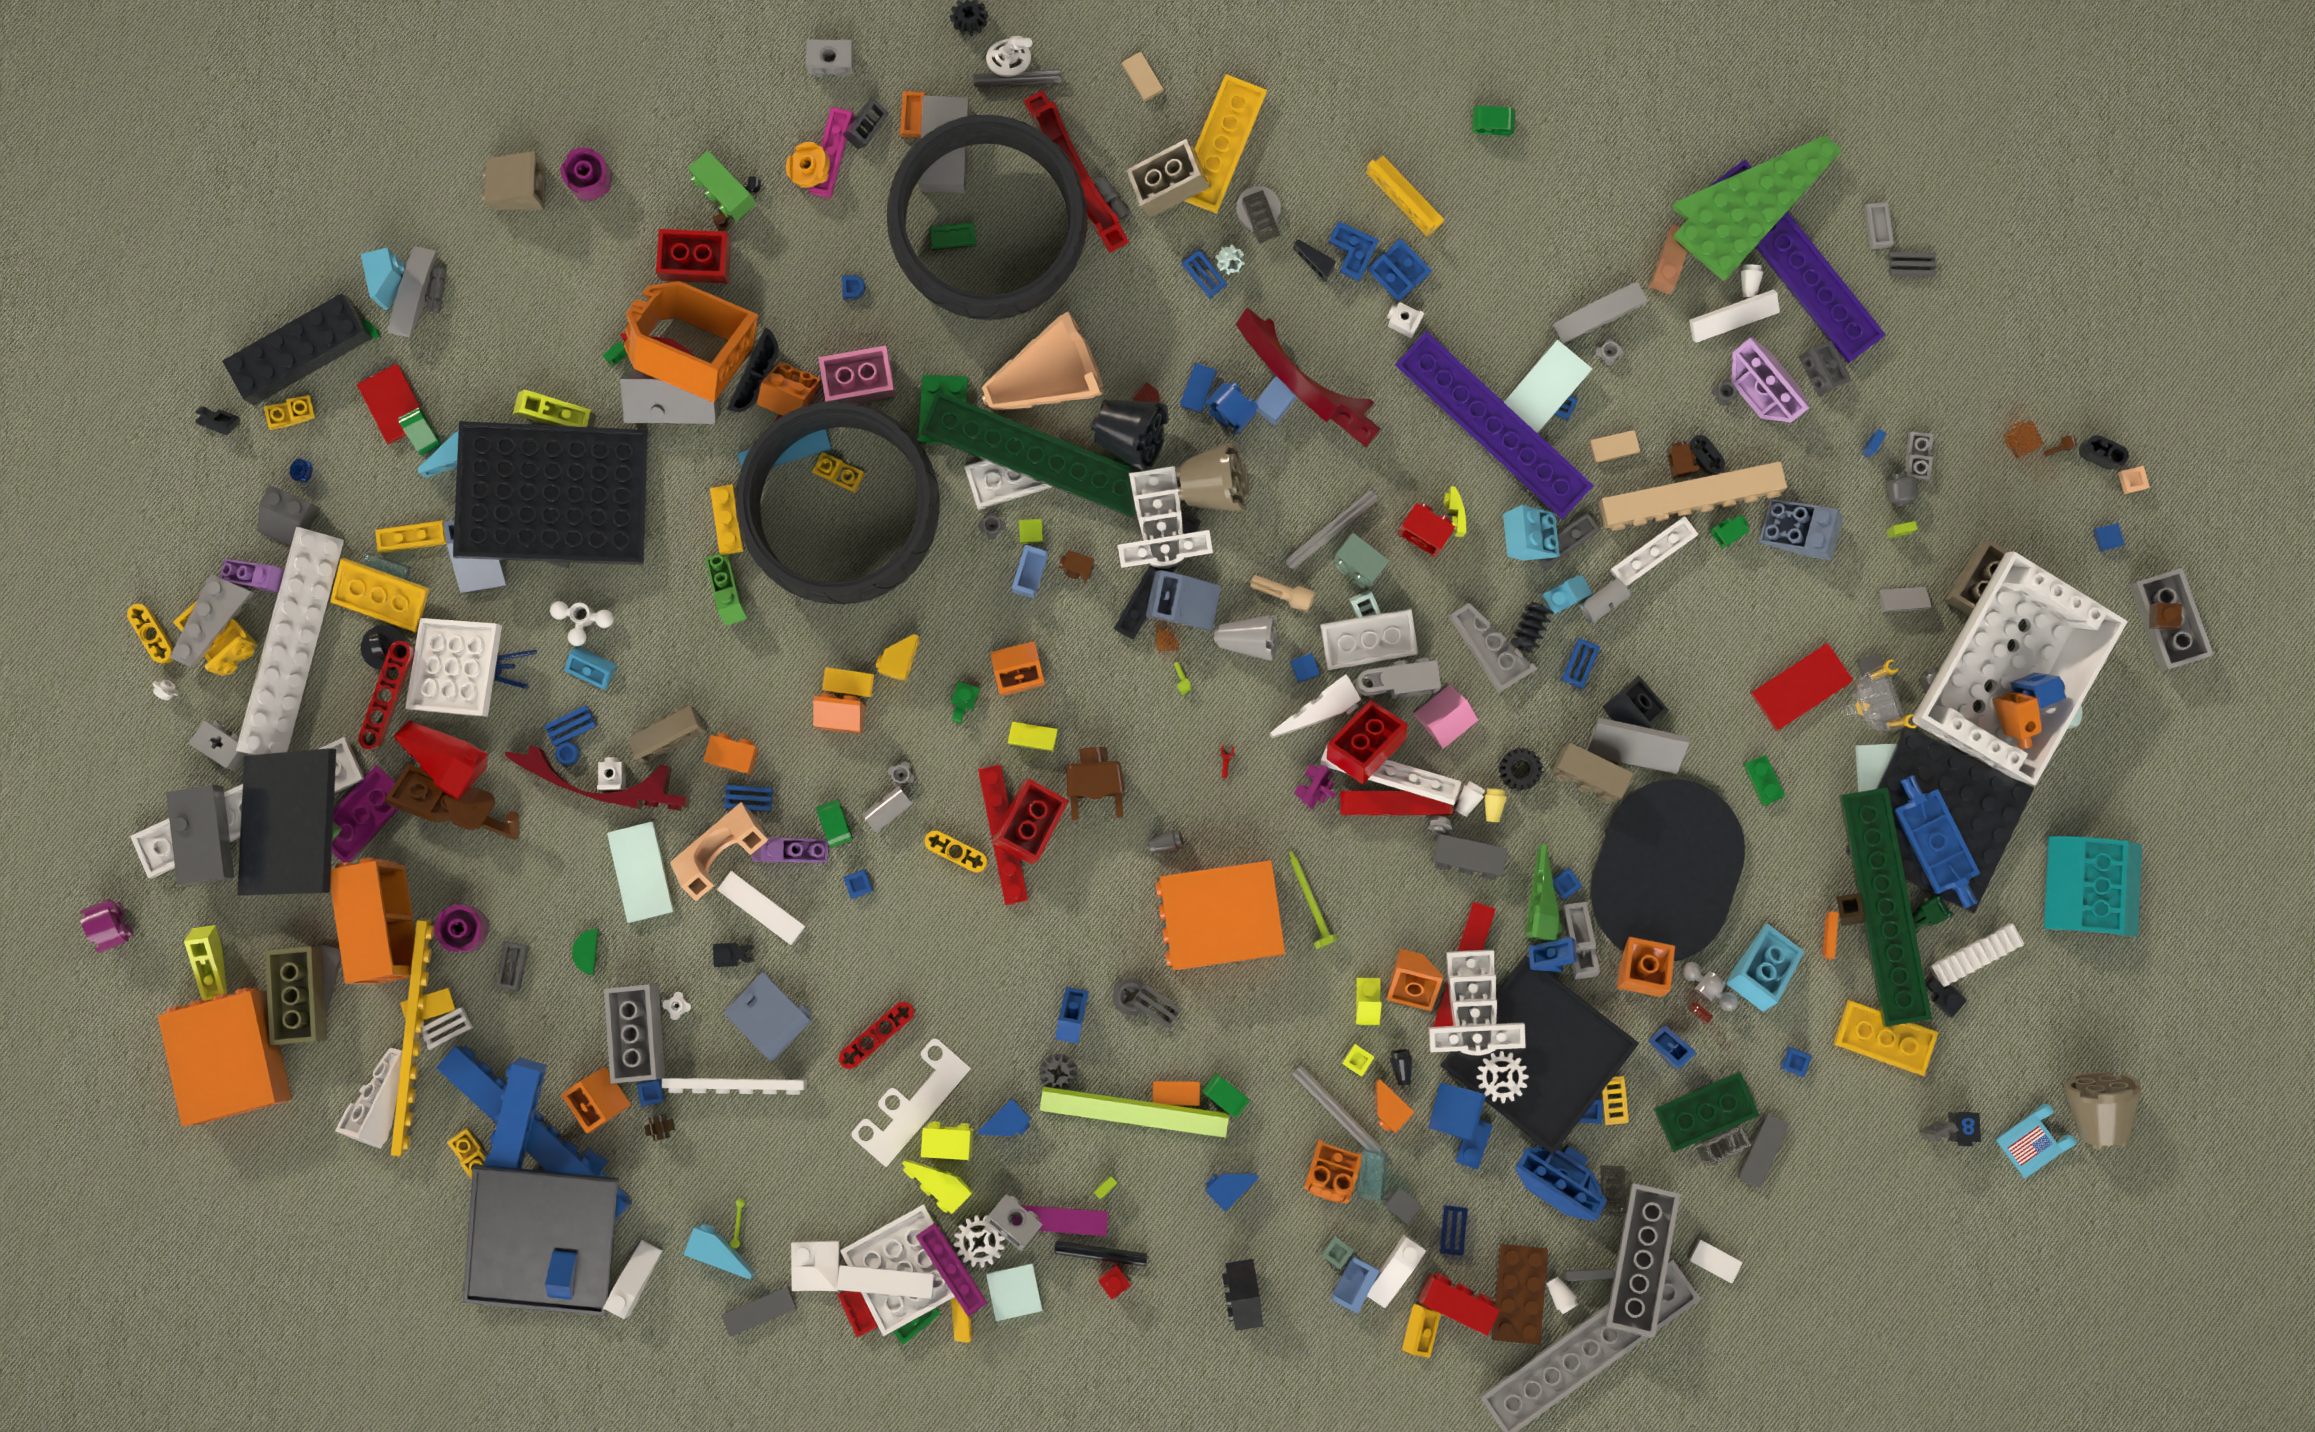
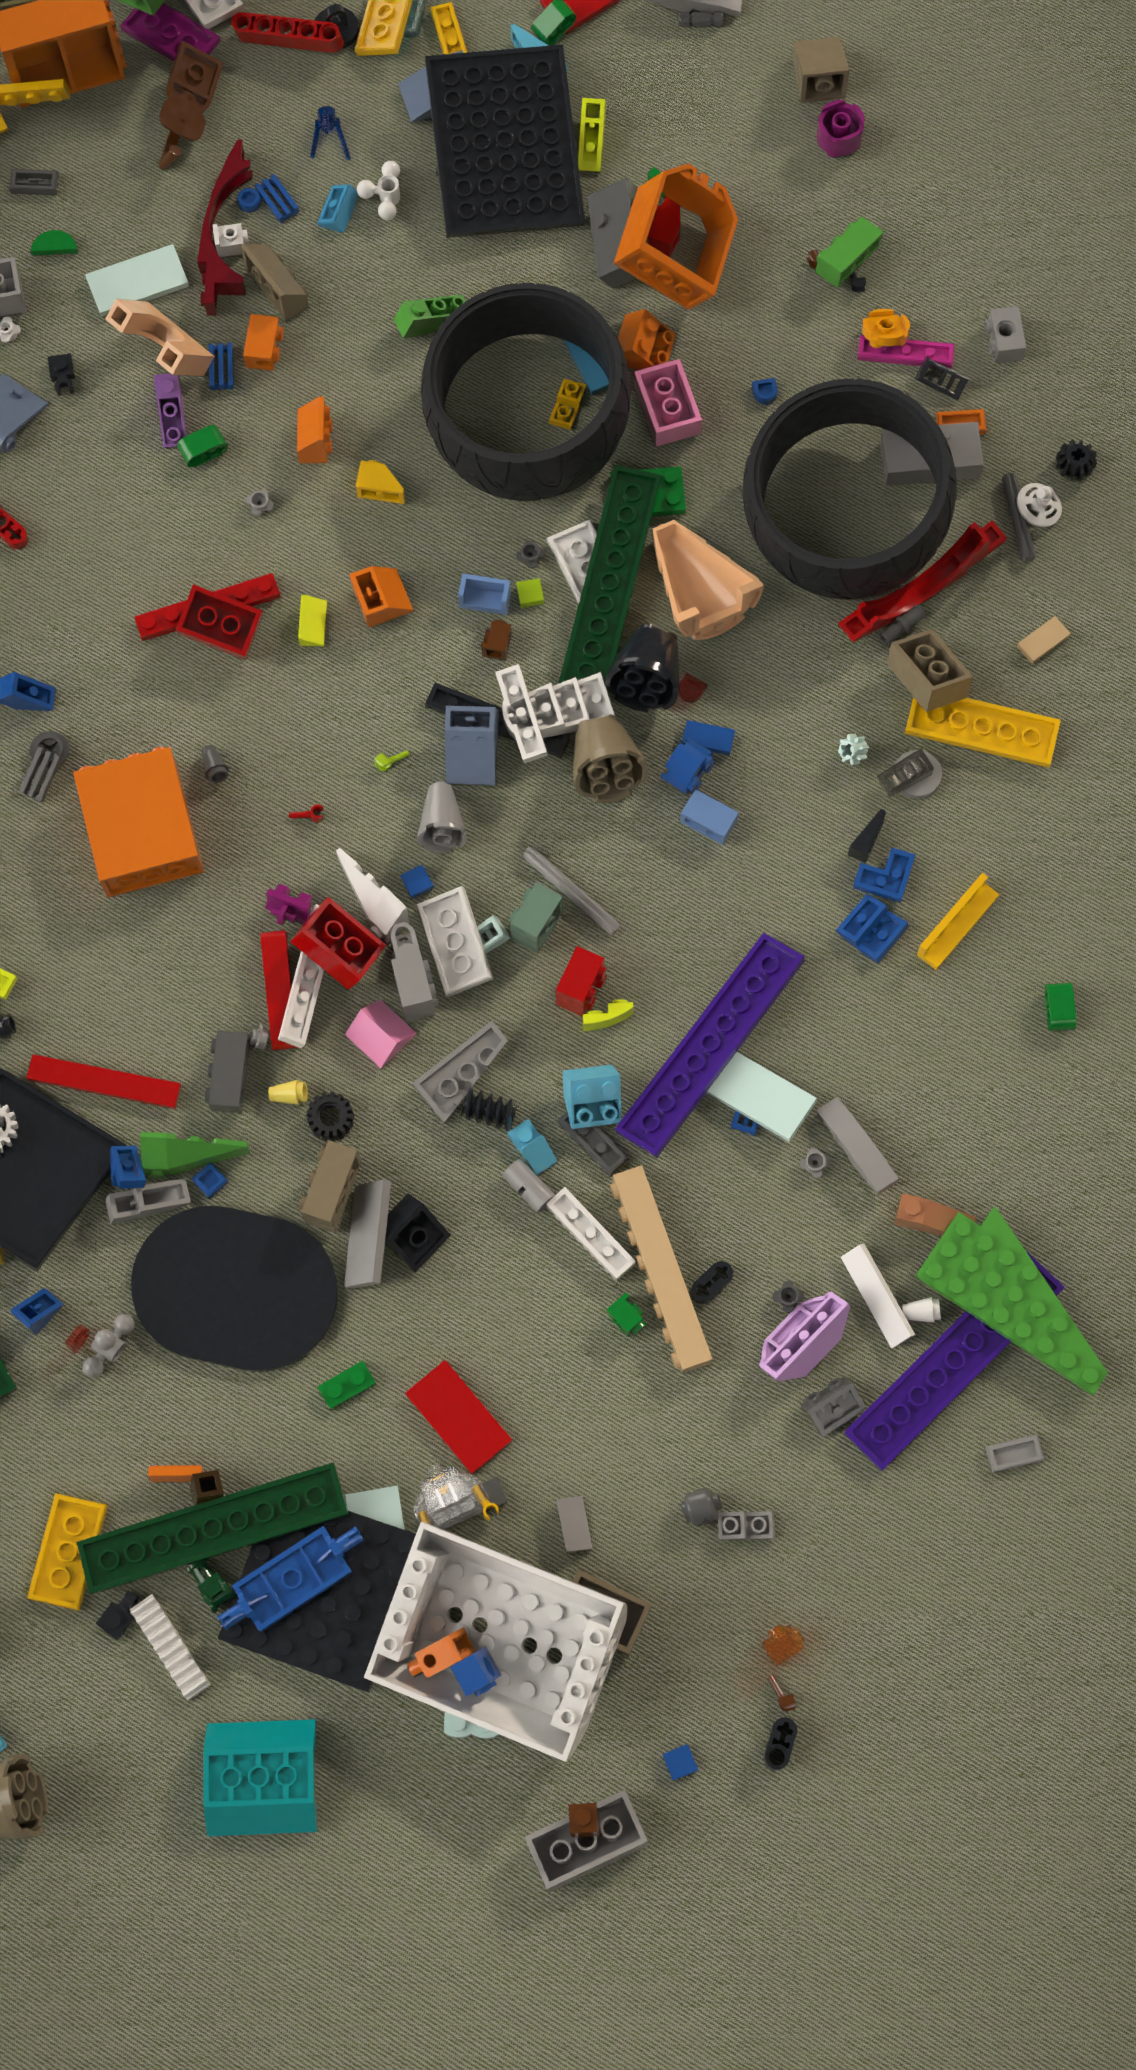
camera: 85 degrees right, 10 degrees down
red wedge [394,720,488,800] -> none
white plate [405,618,502,717] -> none
magenta brick [434,905,489,952] -> none
red brick [656,229,732,284] -> none
white tile [717,871,806,945] -> none
black brick [726,327,779,412] -> none
yellow slope [822,667,874,697] -> none
blue tile [843,869,873,899] -> none
light grey pin [862,786,913,833] -> none
yellow beam [925,831,988,873] -> none
green plate [929,222,977,251] -> none
green plate [950,681,980,724] -> none
reddish brown piece [1067,747,1125,822] -> none
clear orange tile [1156,627,1180,651] -> none
blue tile [1182,249,1227,299] -> none
dark red slope [1235,307,1381,448] -> none
tan piece [1250,575,1315,613] -> none
lime piece [1289,851,1338,950] -> none
neon yellow slope [1356,978,1382,1025] -> none
orange slope [1386,949,1443,1011] -> none
white brick [1387,302,1424,339] -> none
white slope [1429,950,1526,1056] -> none
white cone [1455,781,1485,817] -> none
blue tile [1561,638,1600,689] -> none
tan tile [1589,430,1640,463] -> none
orange slope [1617,937,1675,997] -> none
reddish brown brick [1666,441,1699,478] -> none
medium azure slope [1726,923,1805,1012] -> none
sand blue slope [1759,499,1843,561] -> none
blue tile [1780,1047,1812,1077] -> none
blue tile [1862,429,1886,457] -> none
lime tile [1887,521,1918,539] -> none
dark grey tile [1889,252,1936,277] -> none
light nougat plate [2118,466,2150,495] -> none

